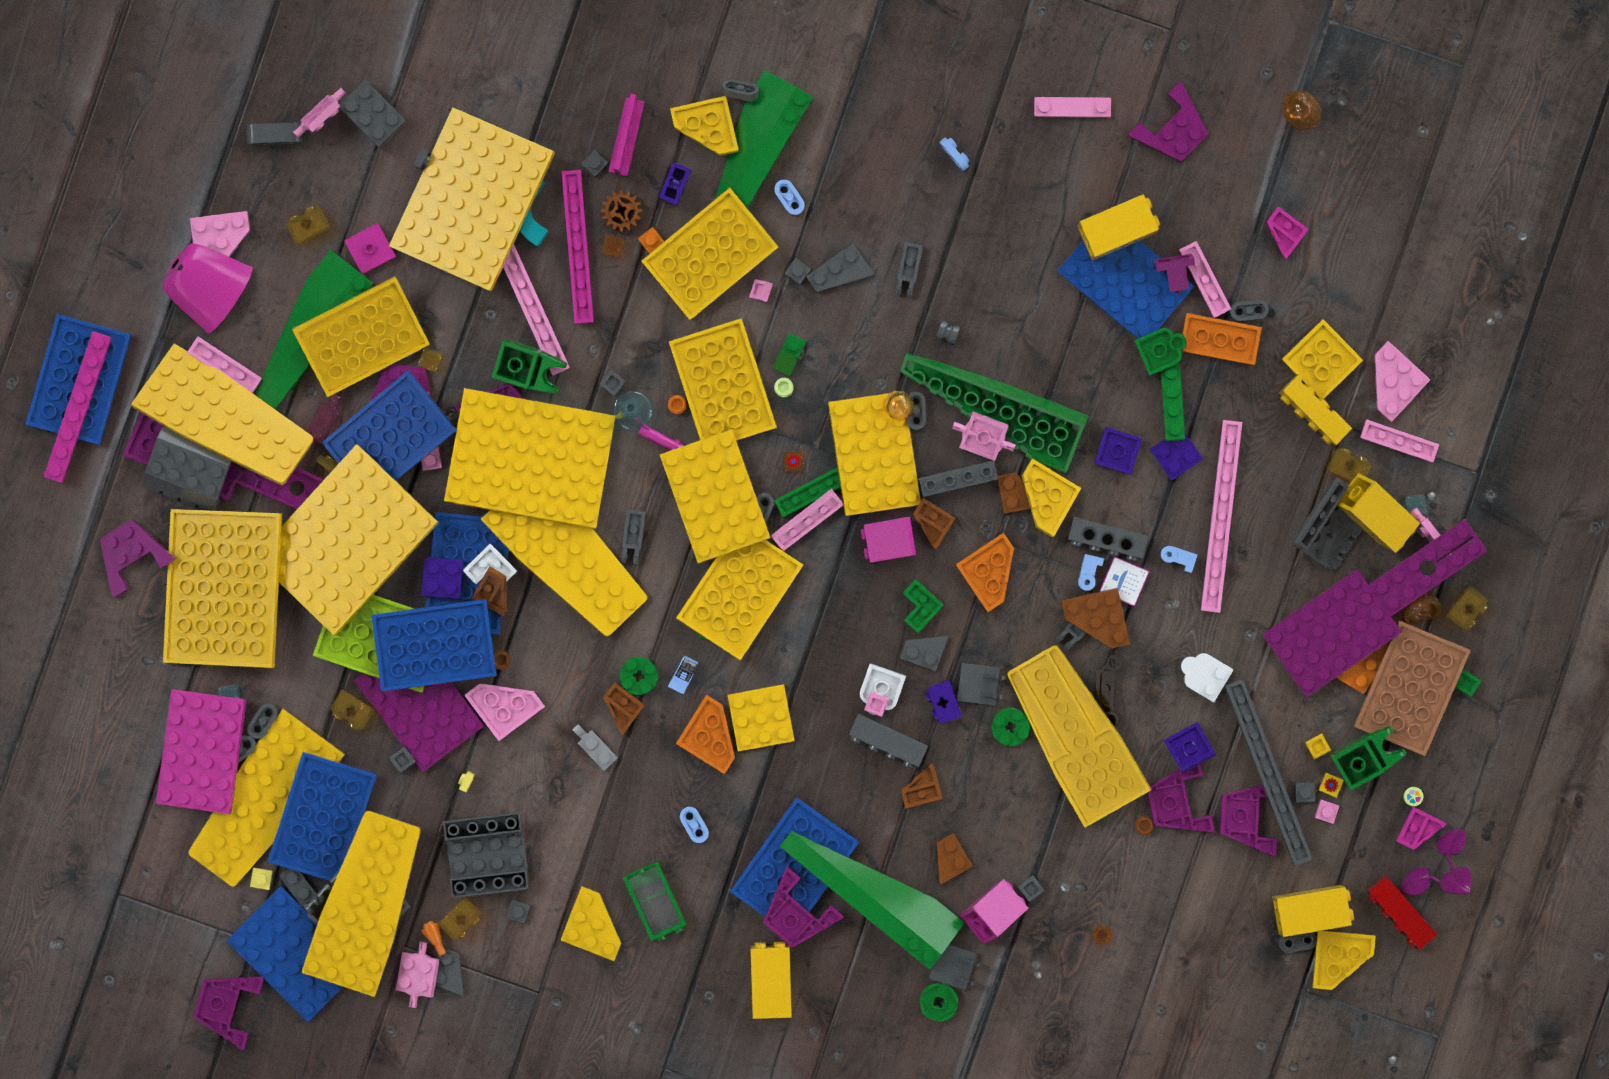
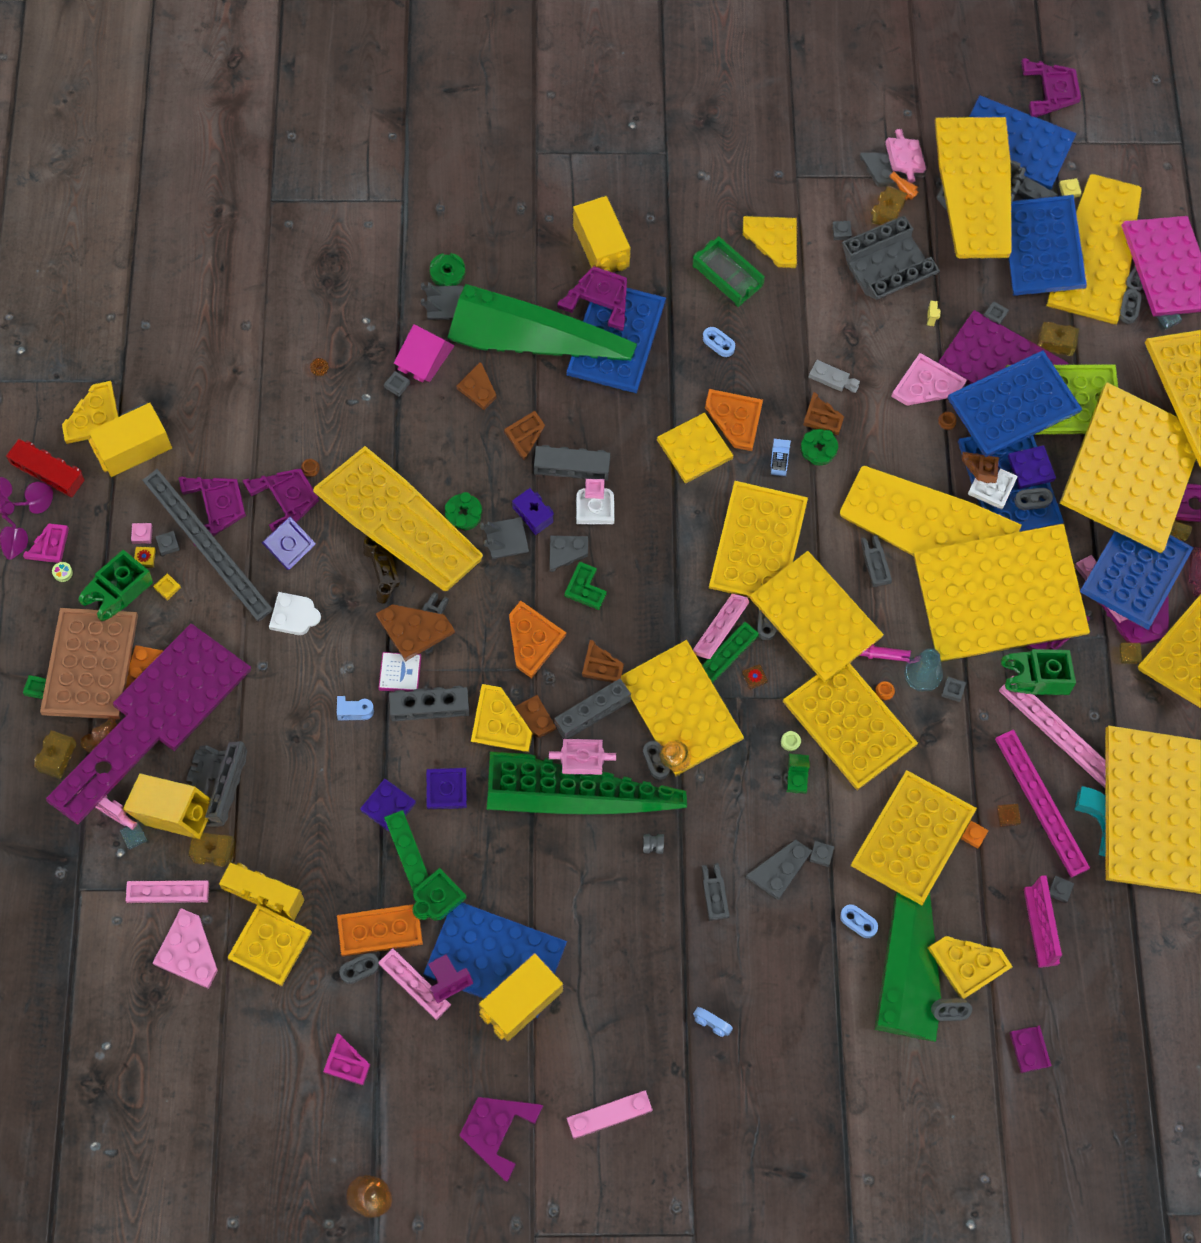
camera: 160 degrees right, 20 degrees down
dark orange gear [601,190,643,232] -> none
dark purple brick [659,162,692,207] -> none
bright pink plate [749,279,773,302] -> none
dark pink slope [860,517,916,563] -> none
light blue leg [1078,554,1104,591] -> none
bright pink plate [1201,420,1242,613] -> none
none -> magenta plate [1010,1025,1051,1073]
none -> dark grey plate [1014,488,1053,510]

